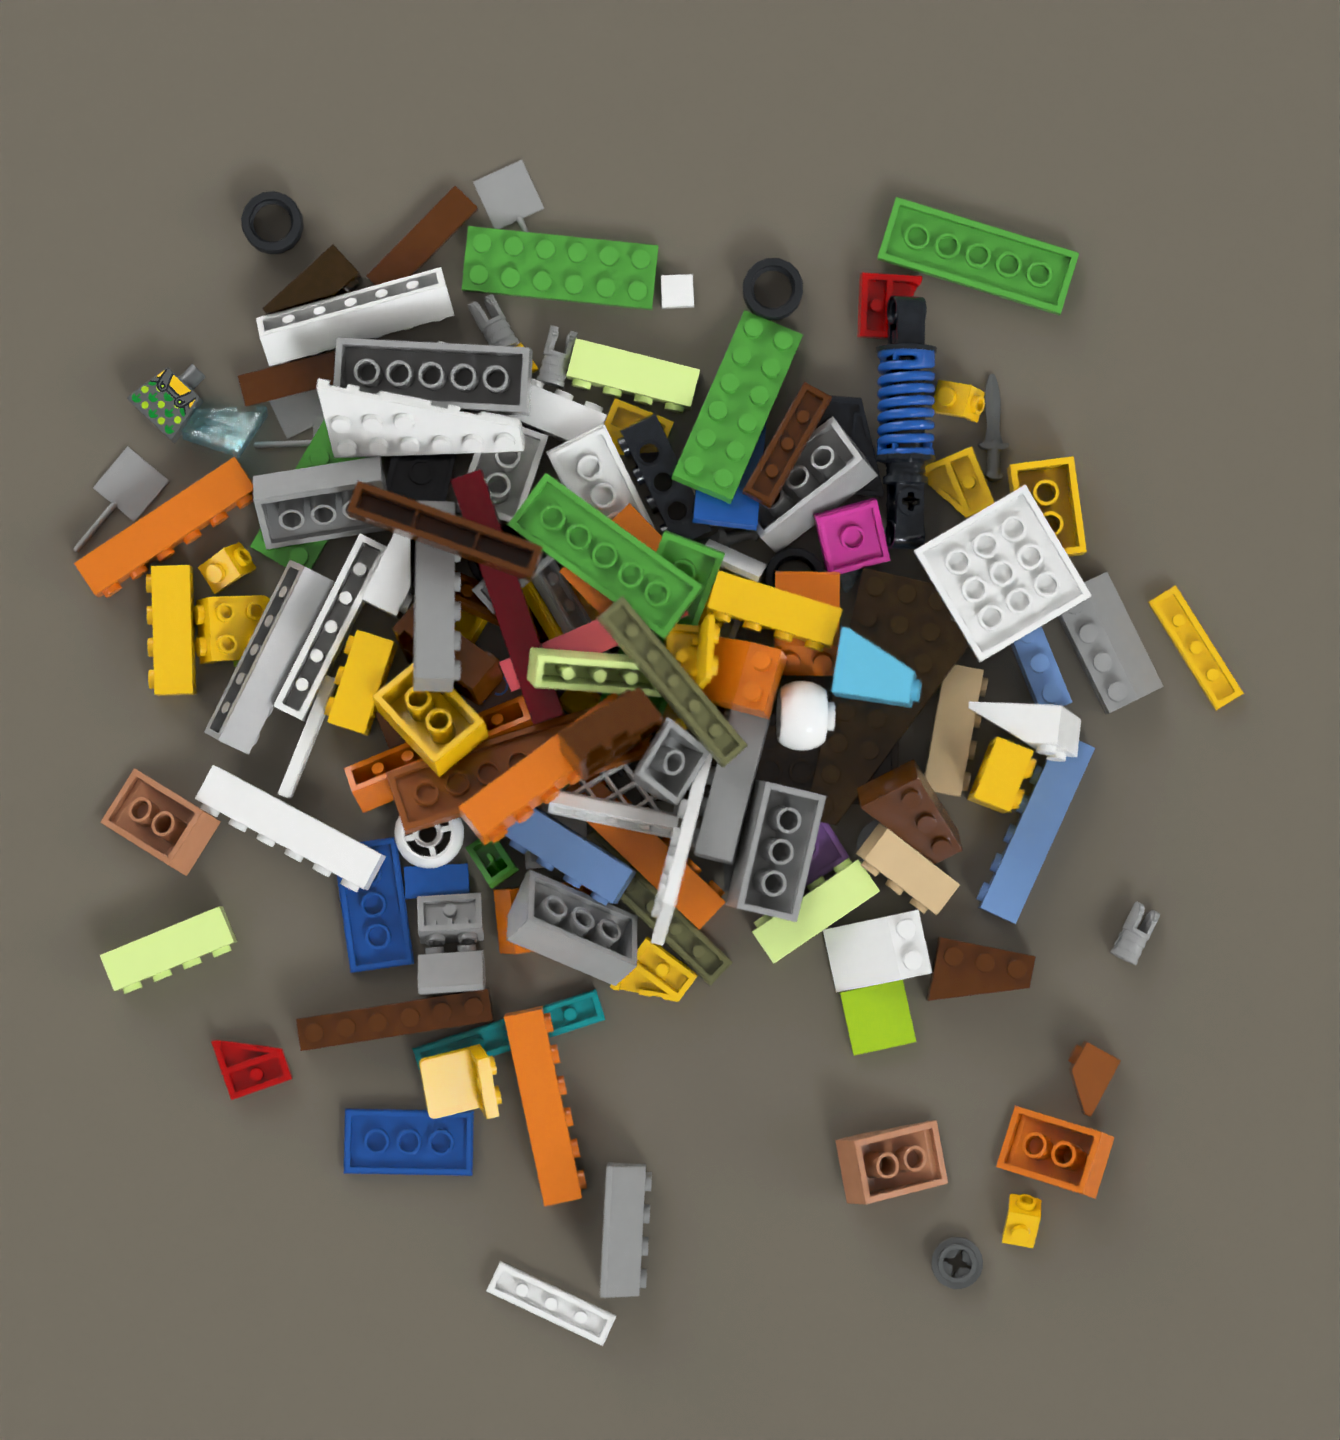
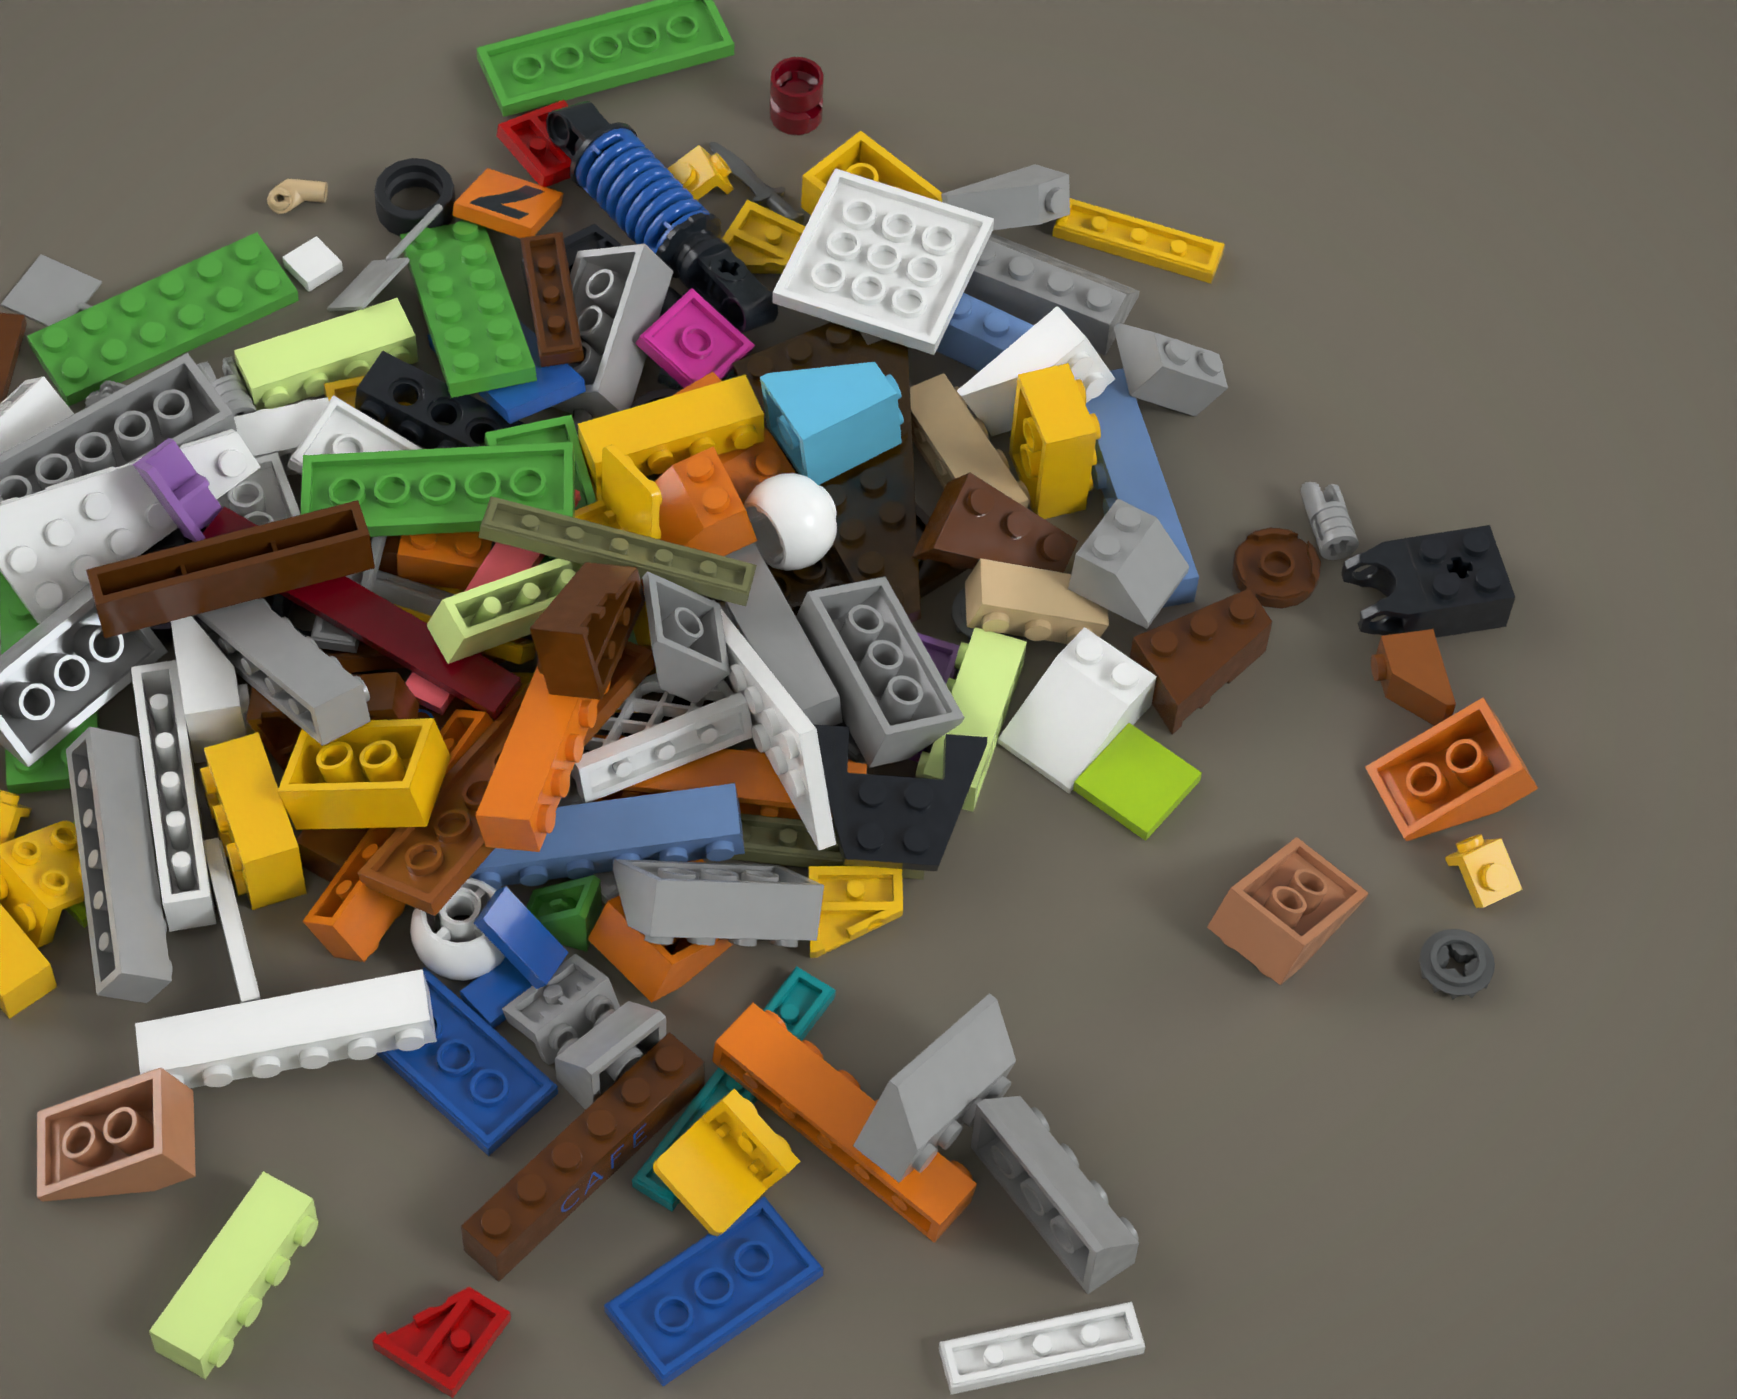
camera: 45 degrees left, 30 degrees down
none -> medium lavender panel [133,438,223,542]
none -> tan arm [267,179,328,214]
none -> light grey piece [326,204,443,312]
none -> orange tile [452,168,564,238]
none -> blue tile [473,886,569,989]
none -> dark red wheel [770,57,824,135]
none -> black wing [813,724,987,871]
none -> light grey slope [853,993,1016,1182]
none -> light grey slope [942,164,1070,230]
none -> light grey slope [1068,499,1189,629]
none -> light grey slope [1114,323,1228,417]
none -> reddish brown tile [1232,527,1321,609]
none -> black brick [1341,525,1515,638]

